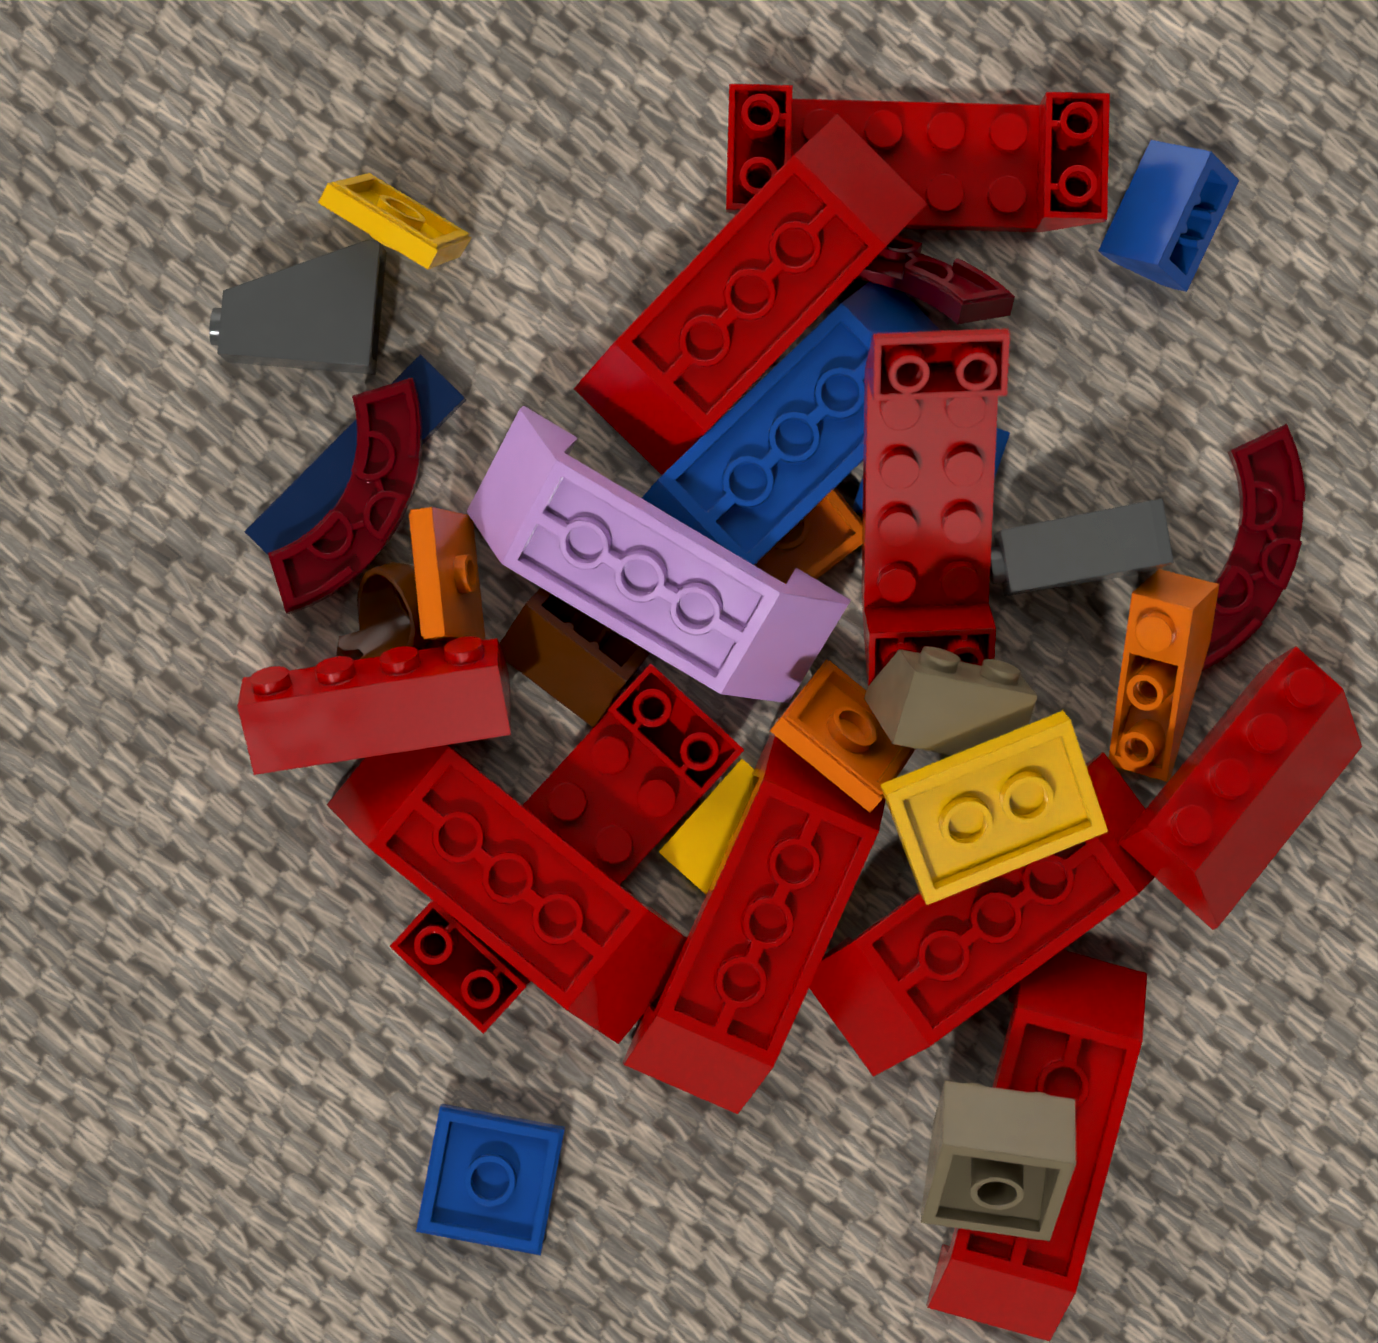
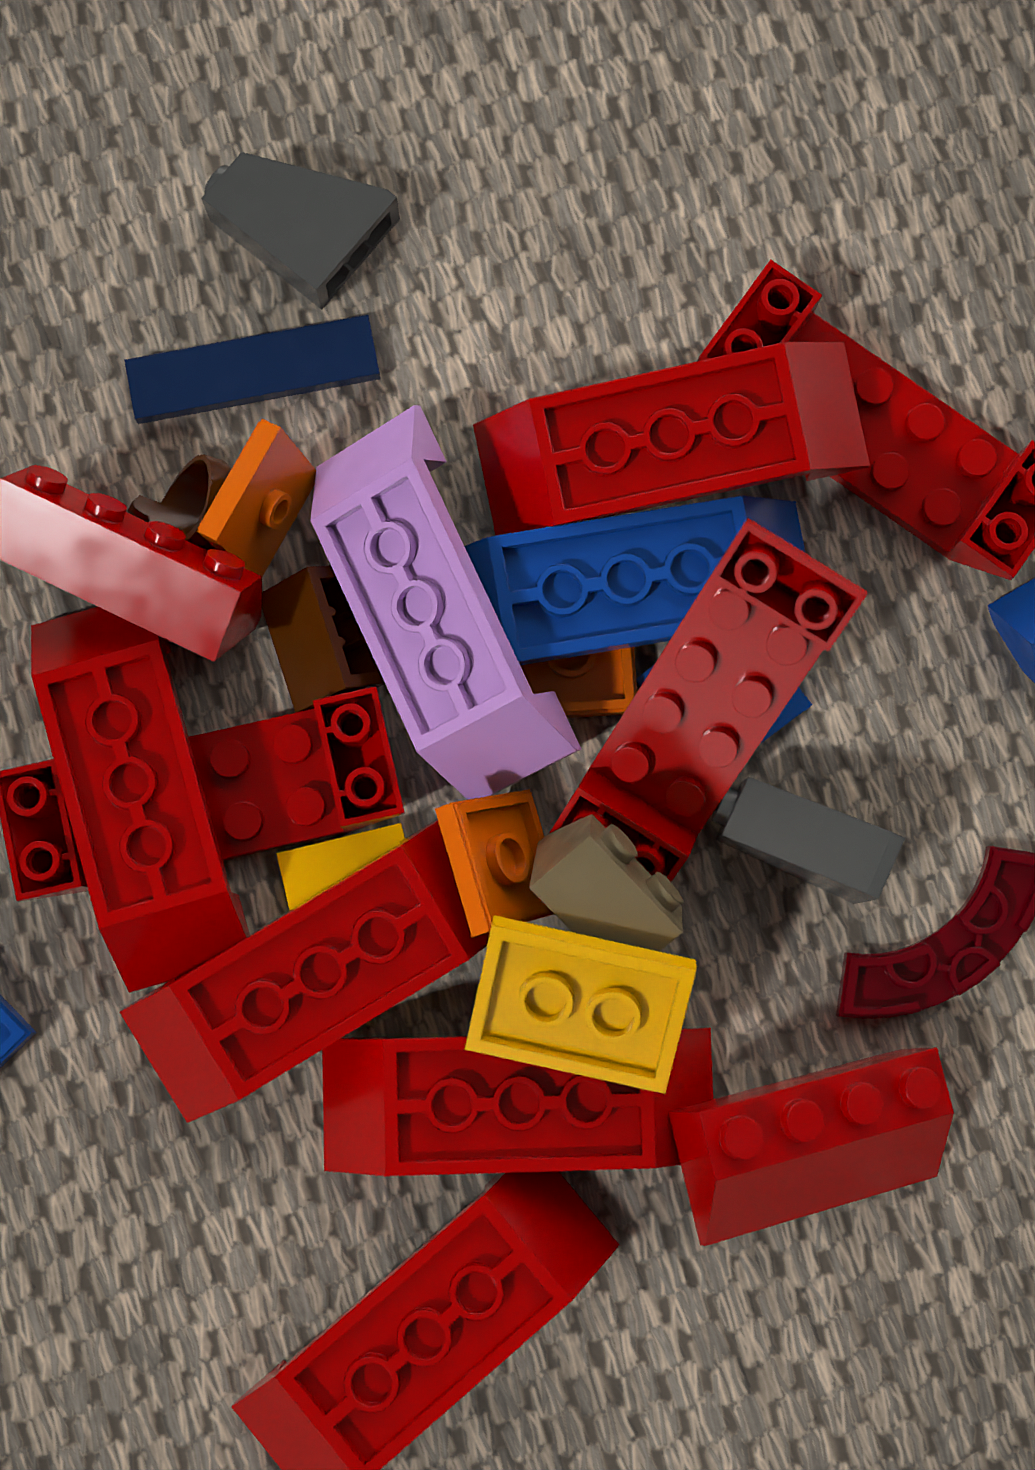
camera: 30 degrees right, 5 degrees down
dark red tile [268,378,423,614] -> none
yellow plate [318,173,472,270] -> none
dark red tile [855,236,1015,325] -> none
dark tan slope [921,1081,1076,1241] -> none
orange slope [1108,569,1219,782] -> none

